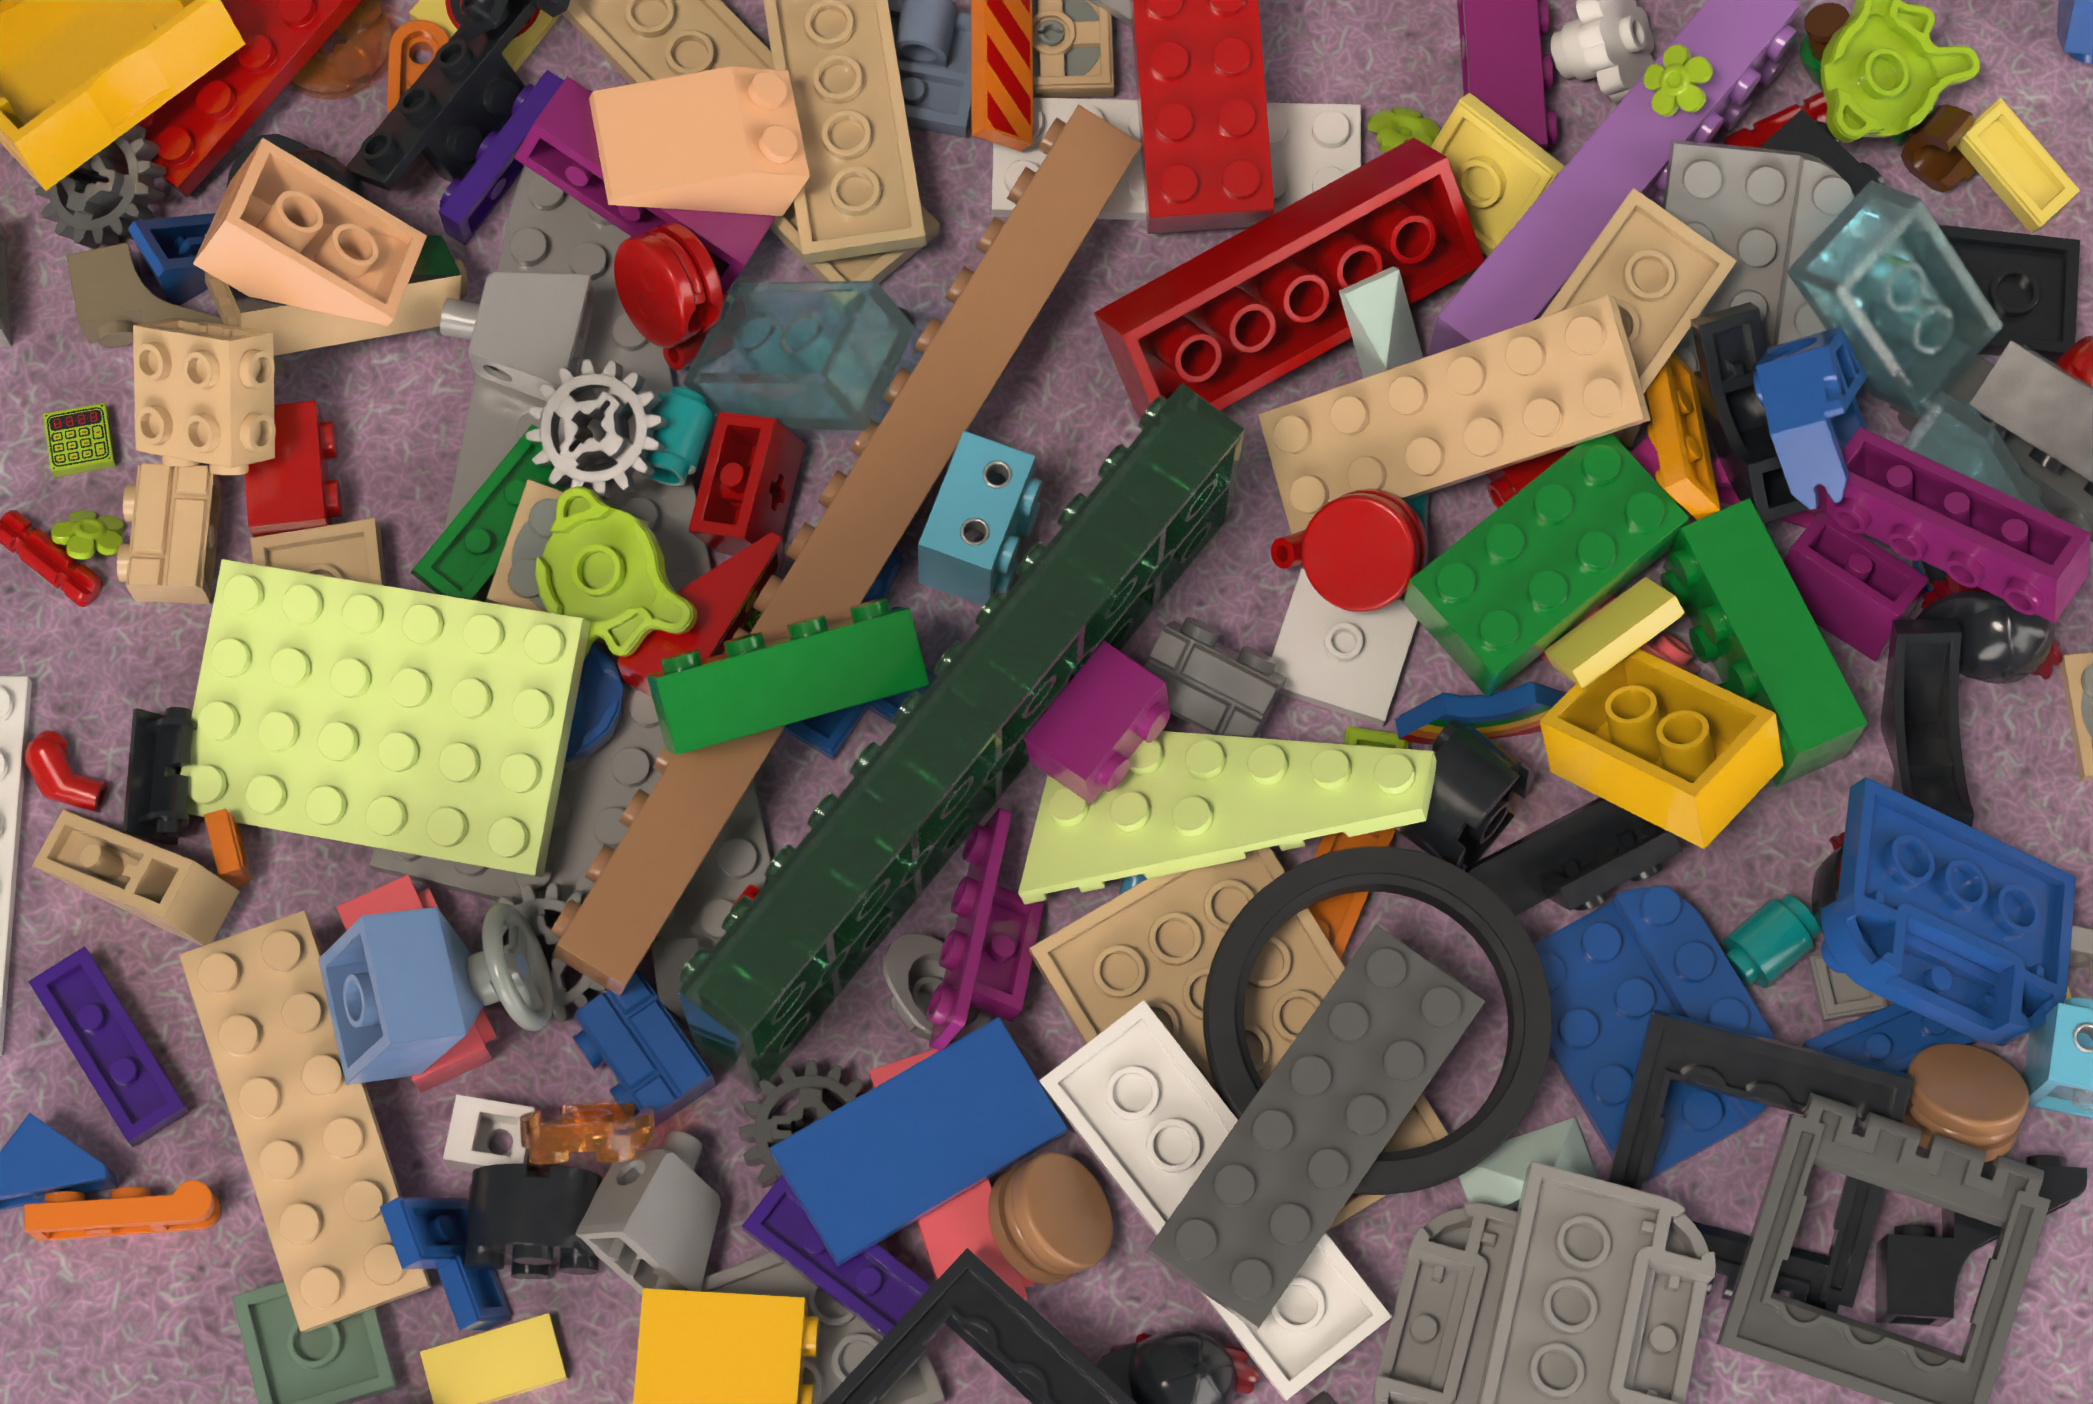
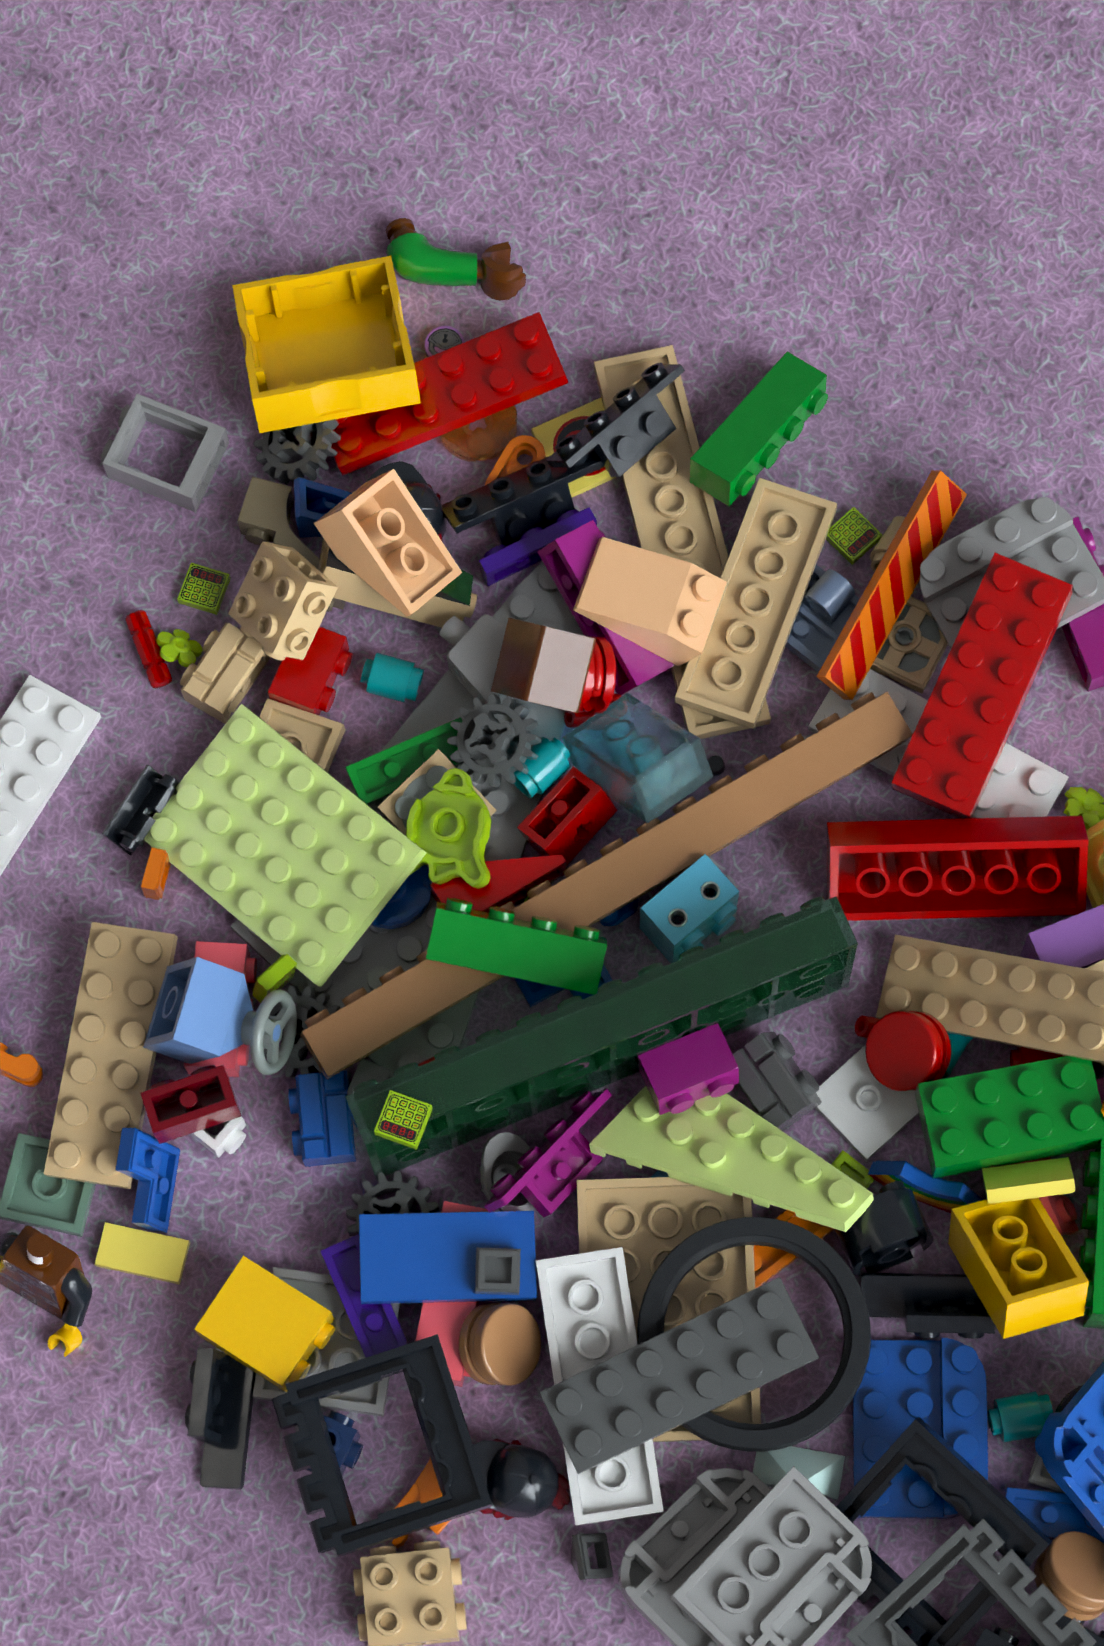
camera: 35 degrees right, 0 degrees up
red arm [25,730,107,813] -> none
dark purple plate [28,946,189,1147] -> none
tan slope [32,810,240,946] -> none
black brick [464,1164,602,1280] -> none
clear orange plate [520,1102,655,1164] -> none
light grey torso [576,1131,721,1296] -> none
light aqua slope [1339,266,1423,378] -> none
none -> dark red brick [140,1065,241,1144]
none -> lime tile [252,954,297,1003]
none -> teal brick [360,652,424,703]
none -> tile [374,1090,433,1150]
none -> dark grey tile [475,1248,521,1295]
none -> piece [491,618,596,713]

